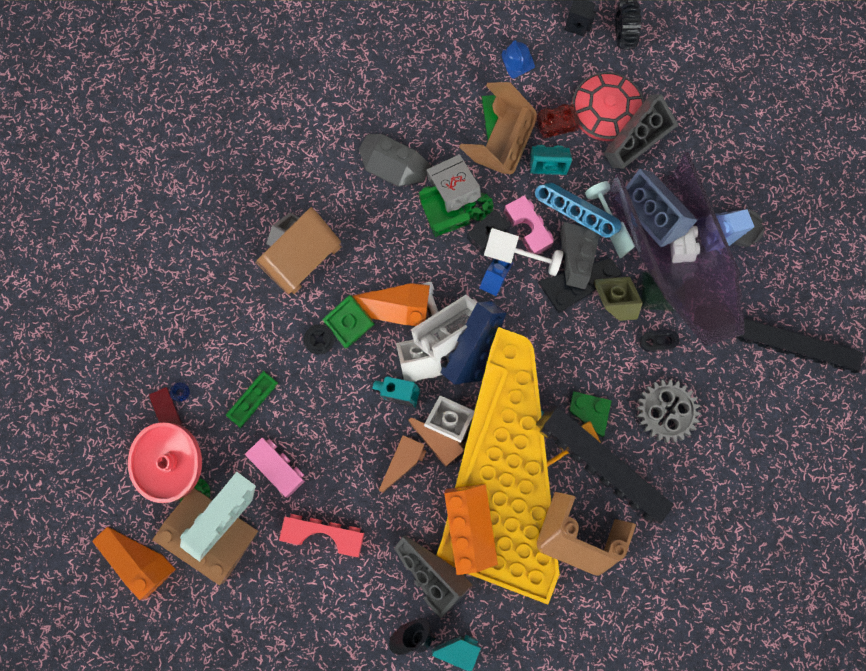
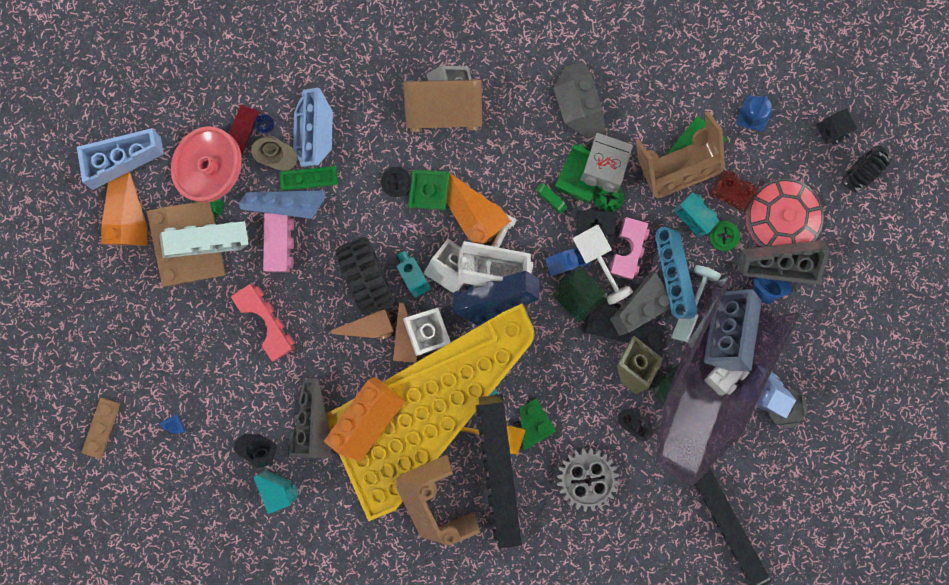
camera: 50 degrees right, 10 degrees up
none -> light blue wedge [77,128,164,190]
none -> medium blue wing [239,191,326,219]
none -> dark tan piece [251,136,298,171]
none -> light blue wedge [293,88,333,167]
none -> black tyre [336,237,394,316]
none -> green beam [535,183,568,214]
none -> clear green slope [553,265,607,323]
none -> green gear [709,221,740,251]
none -> blue piece [752,277,792,304]

